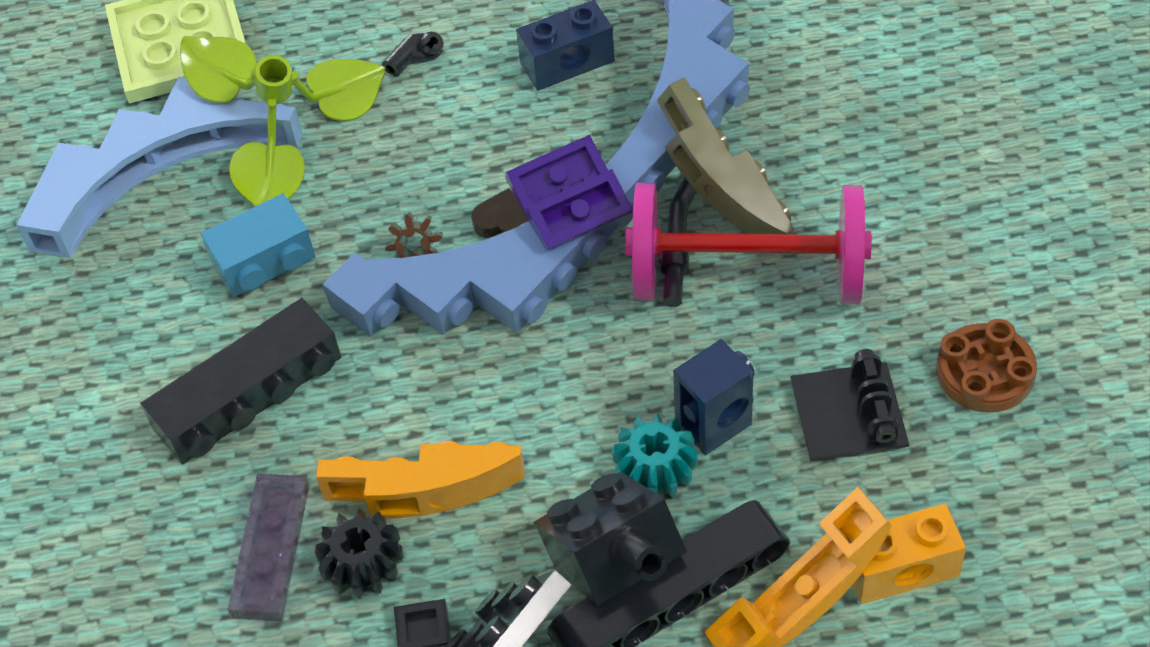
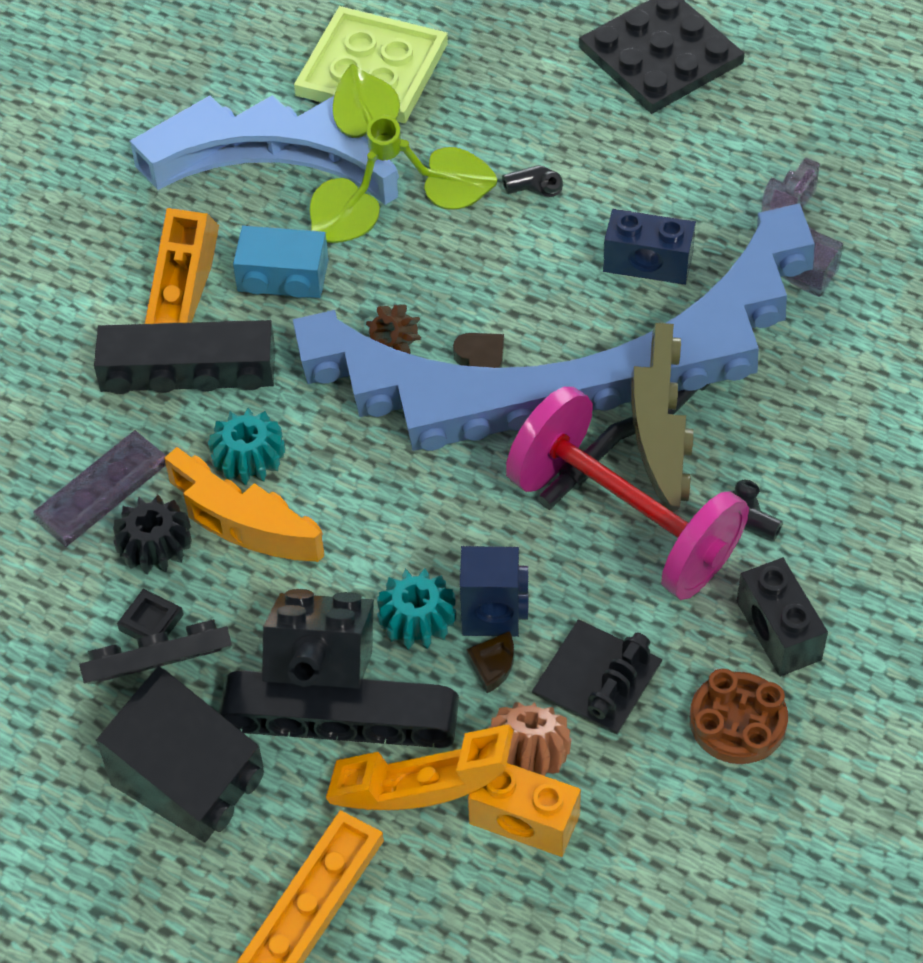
camera: 35 degrees right, 0 degrees up
dark purple slope [505,134,633,251] -> none
none -> light orange slope [145,208,219,324]
none -> teal gear [208,408,286,485]
none -> dark brown tile [466,631,514,693]
none -> nougat gear [488,702,572,776]
none -> black arm [731,479,783,542]
none -> black brick [737,557,828,677]

